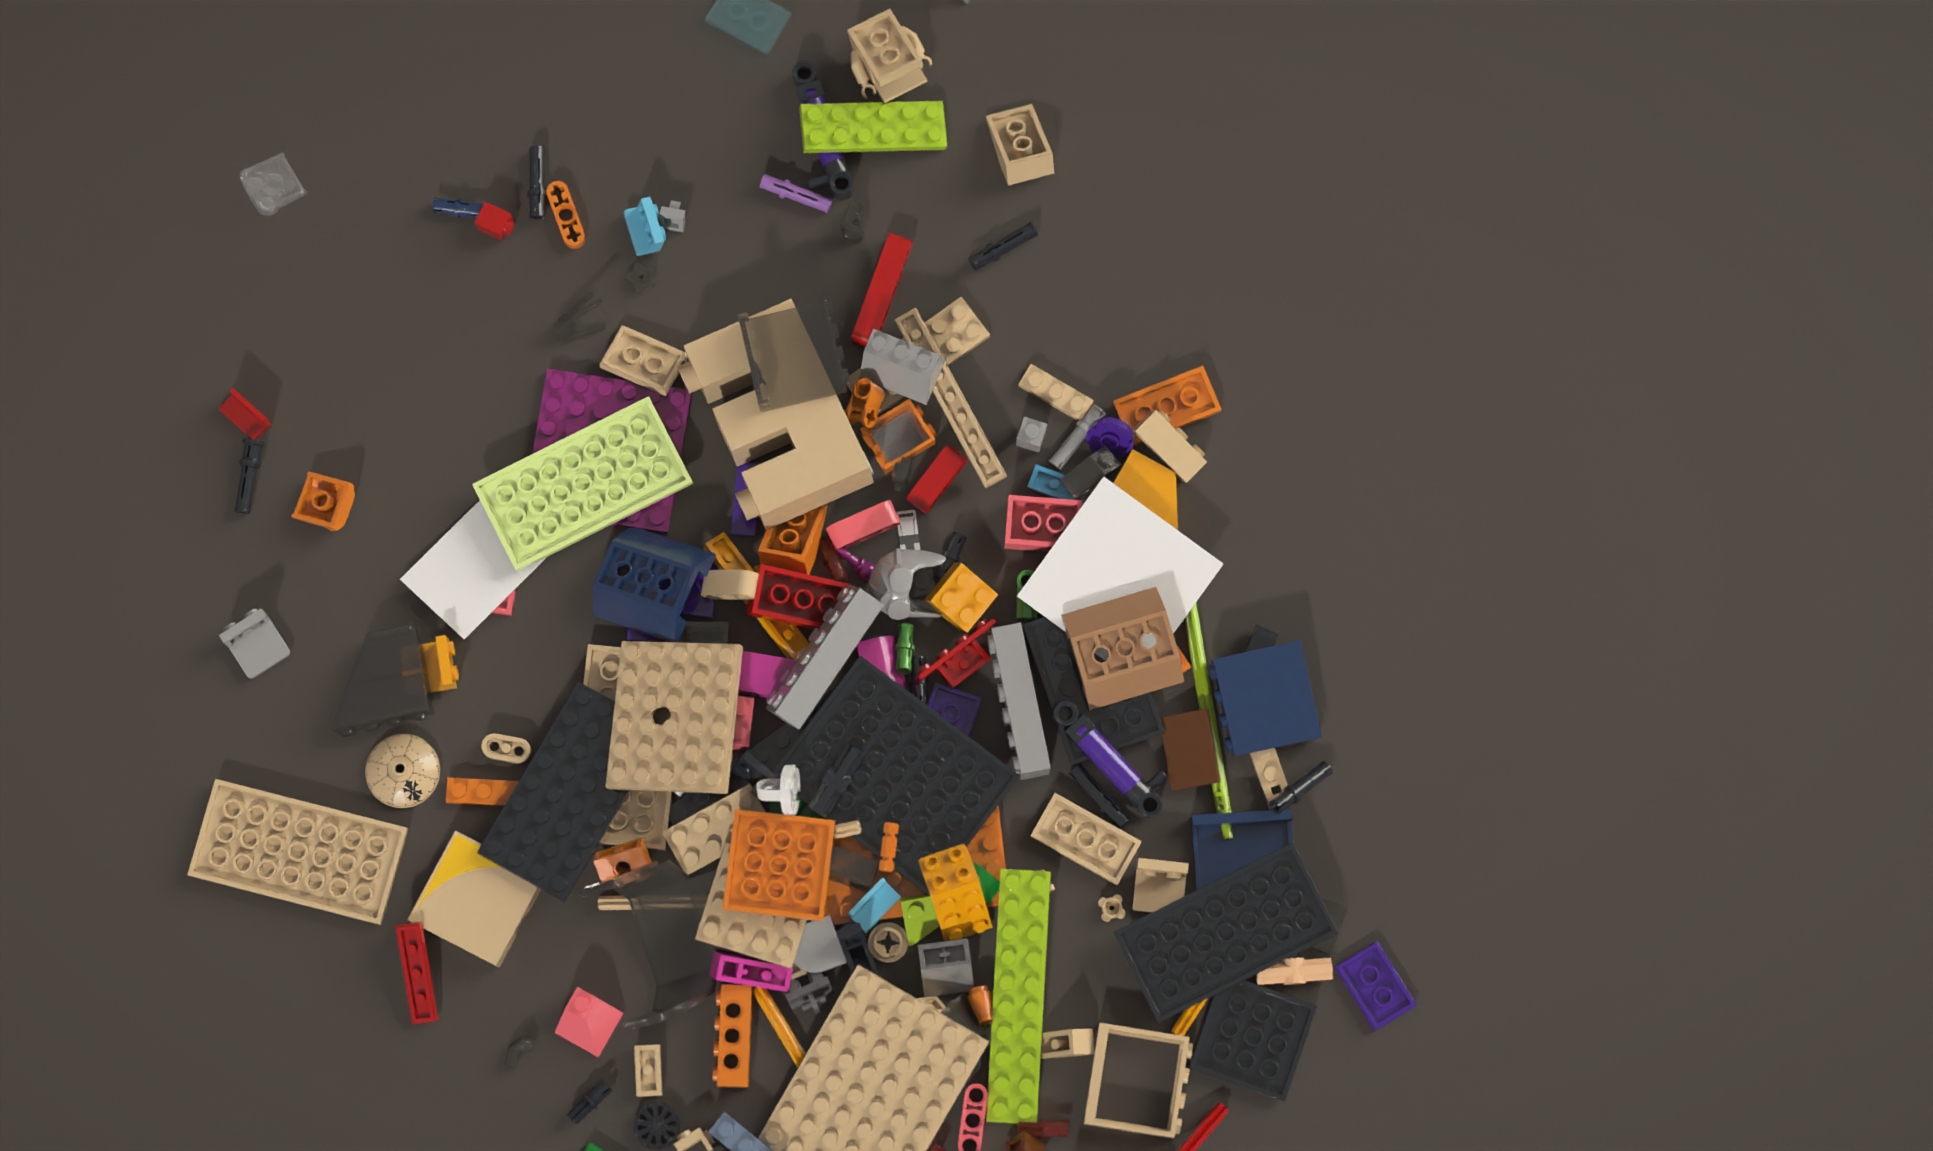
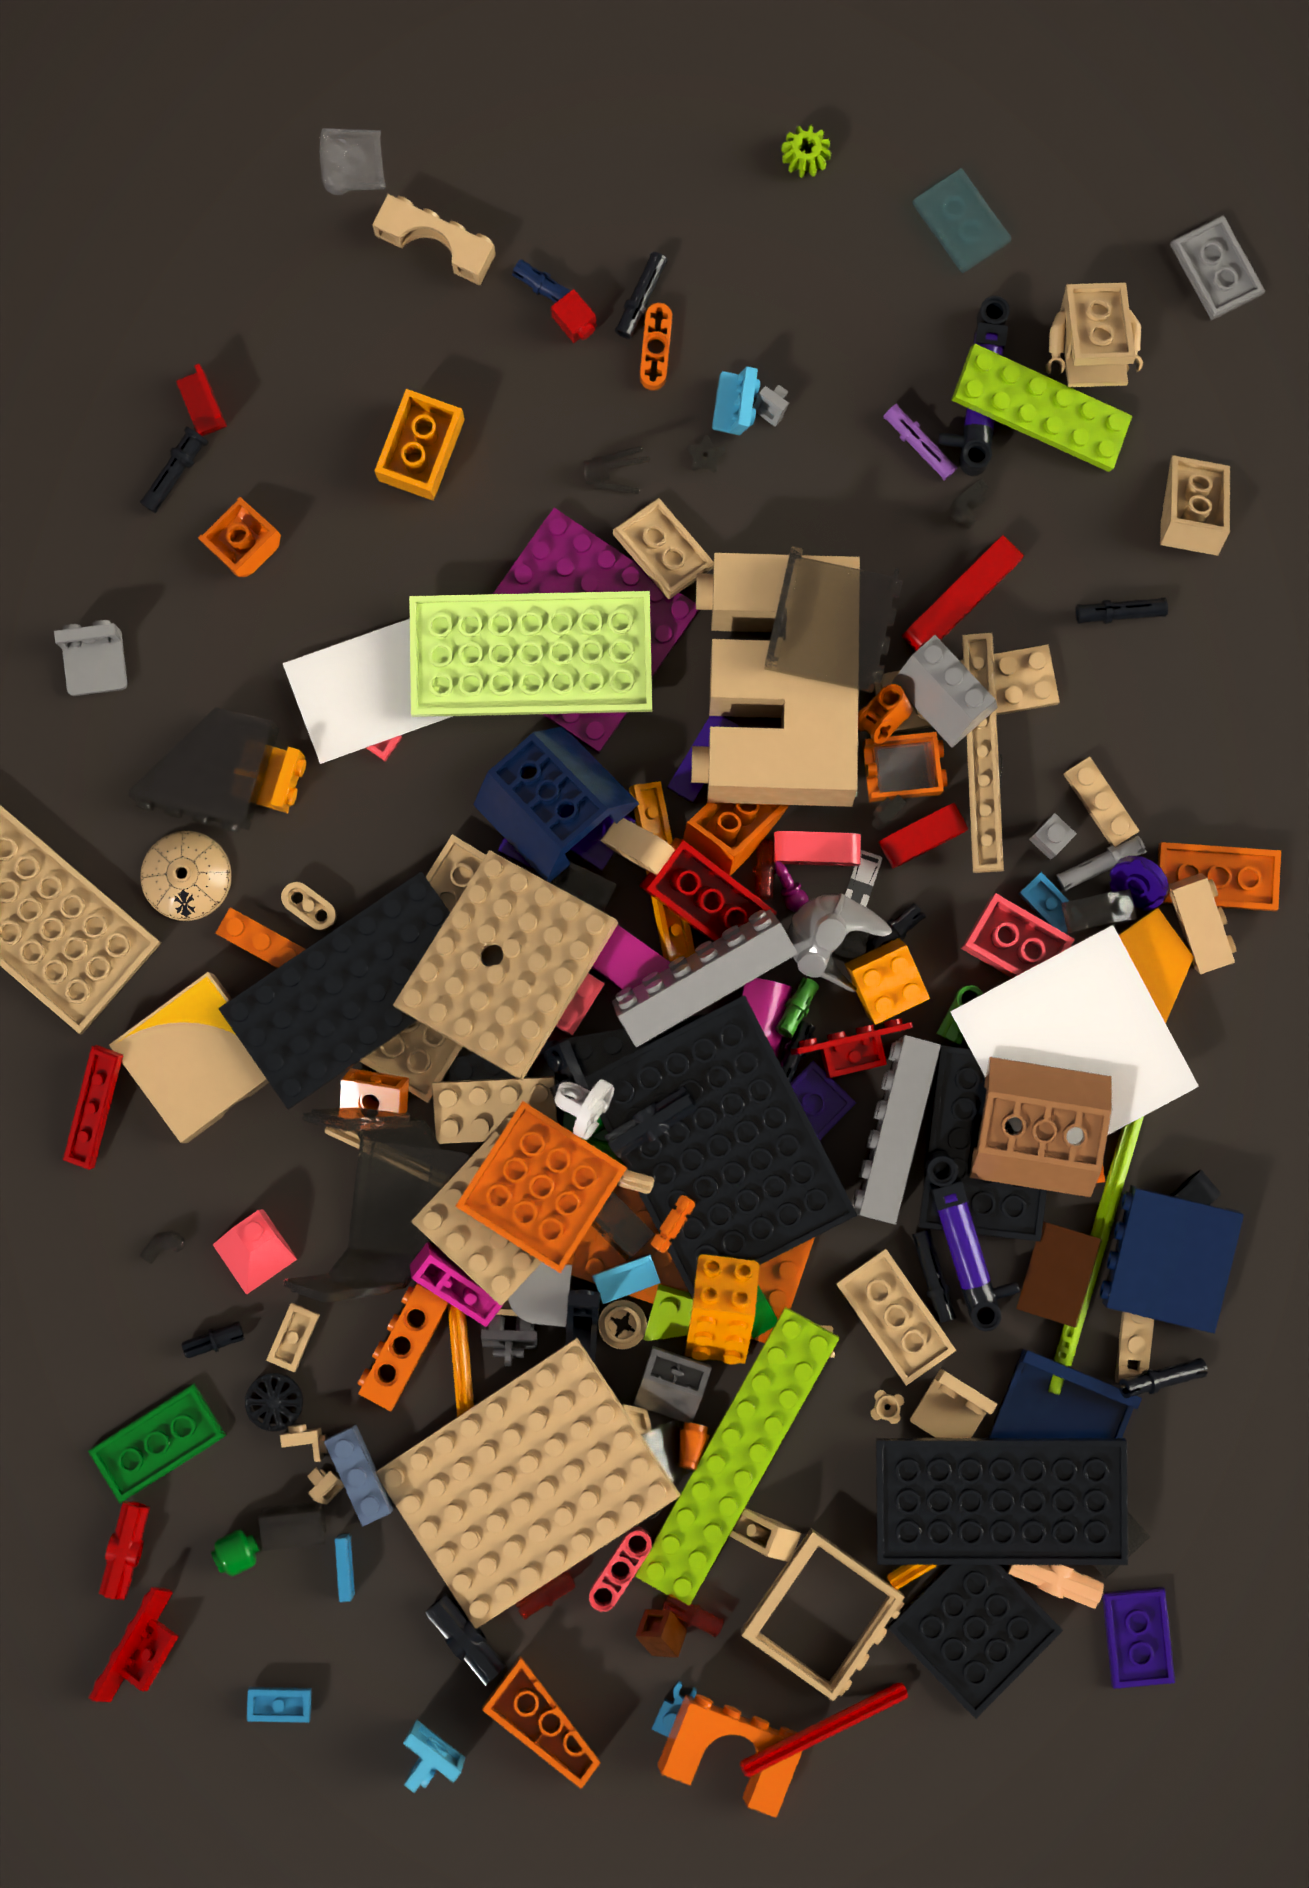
camera: 25 degrees right, 5 degrees up
none -> tan arch [372,194,496,285]
none -> light orange brick [375,389,465,501]
none -> lime gear [781,125,831,178]

